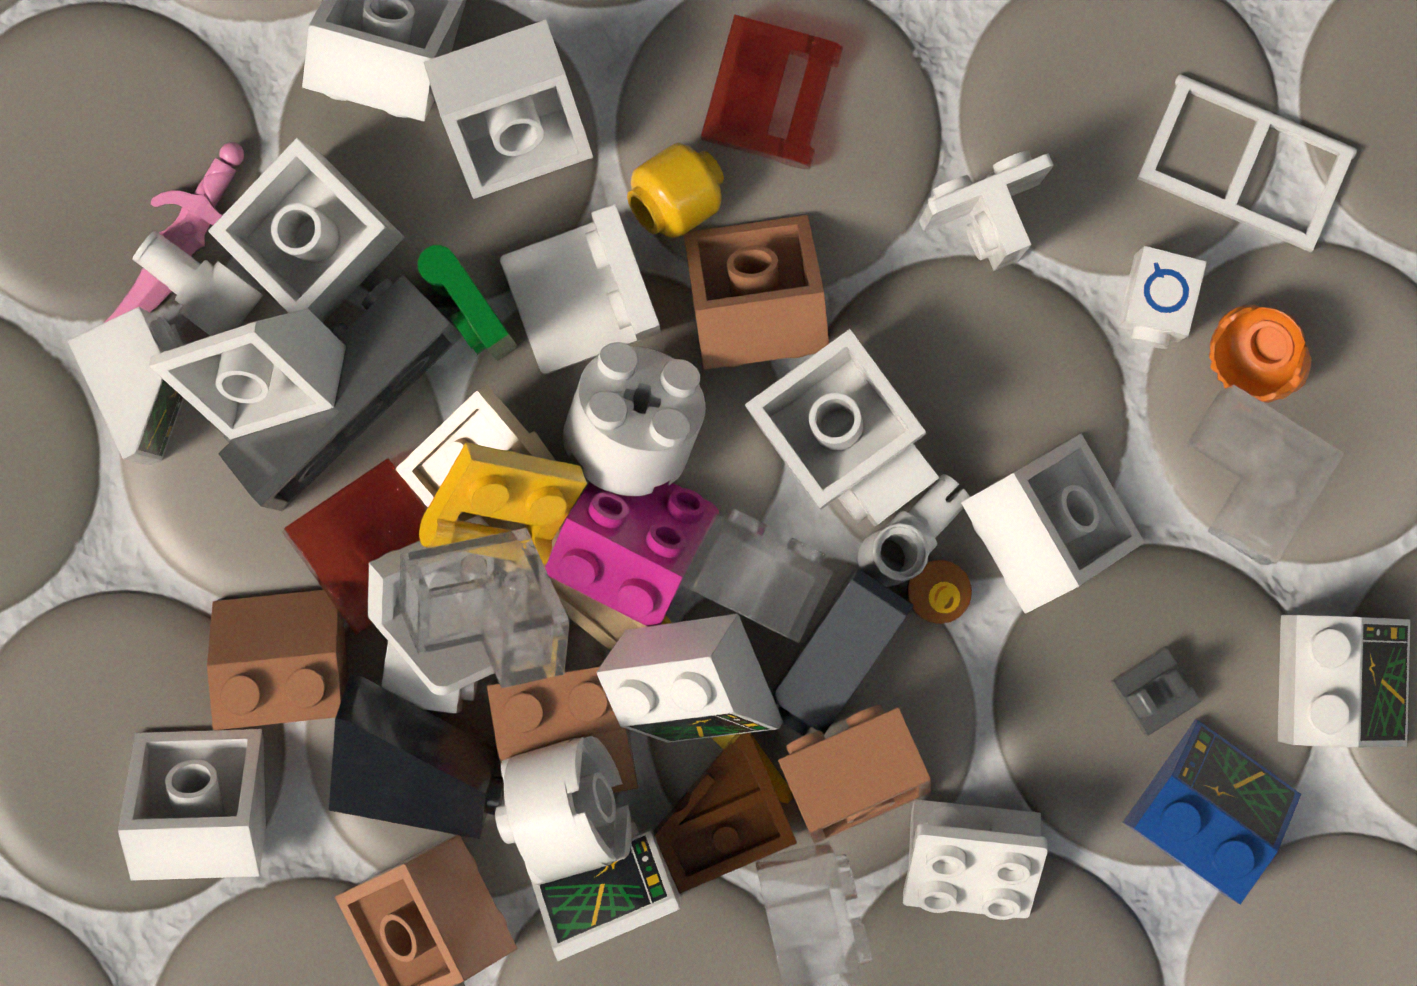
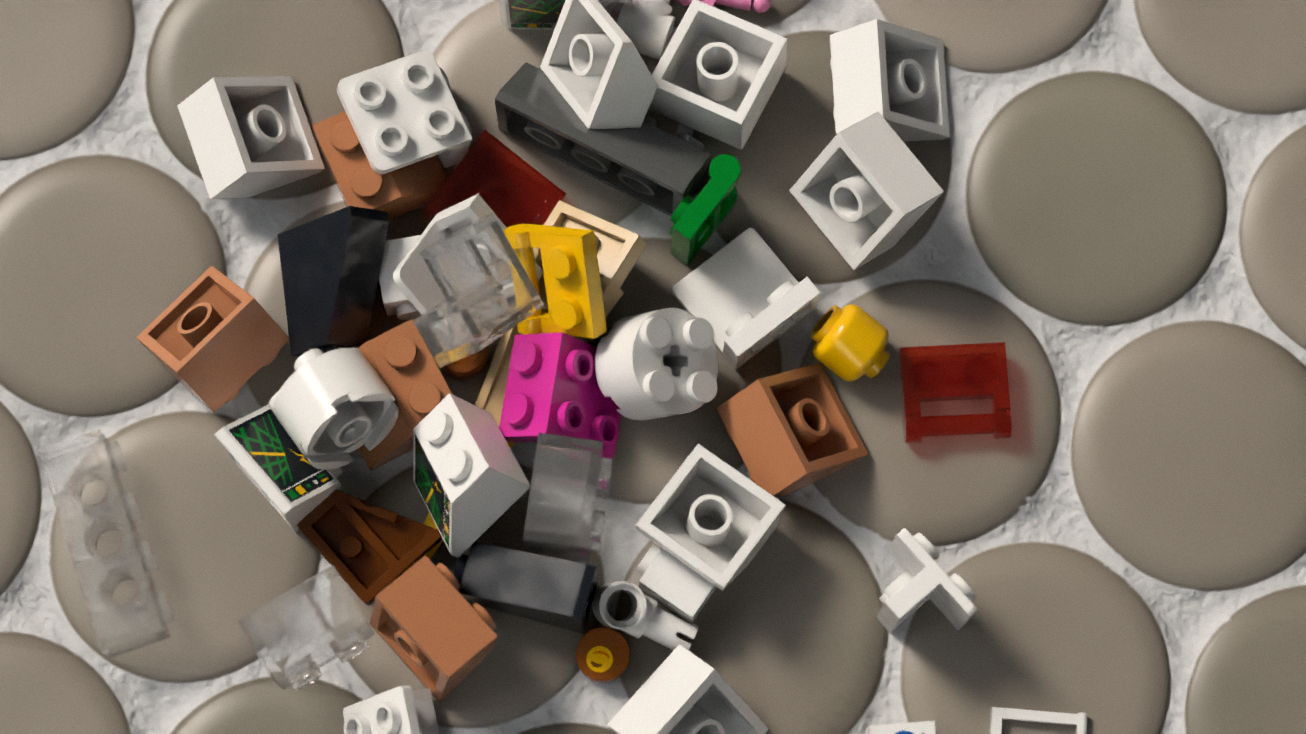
camera: 65 degrees right, 10 degrees down
none -> white bracket [337,48,472,174]

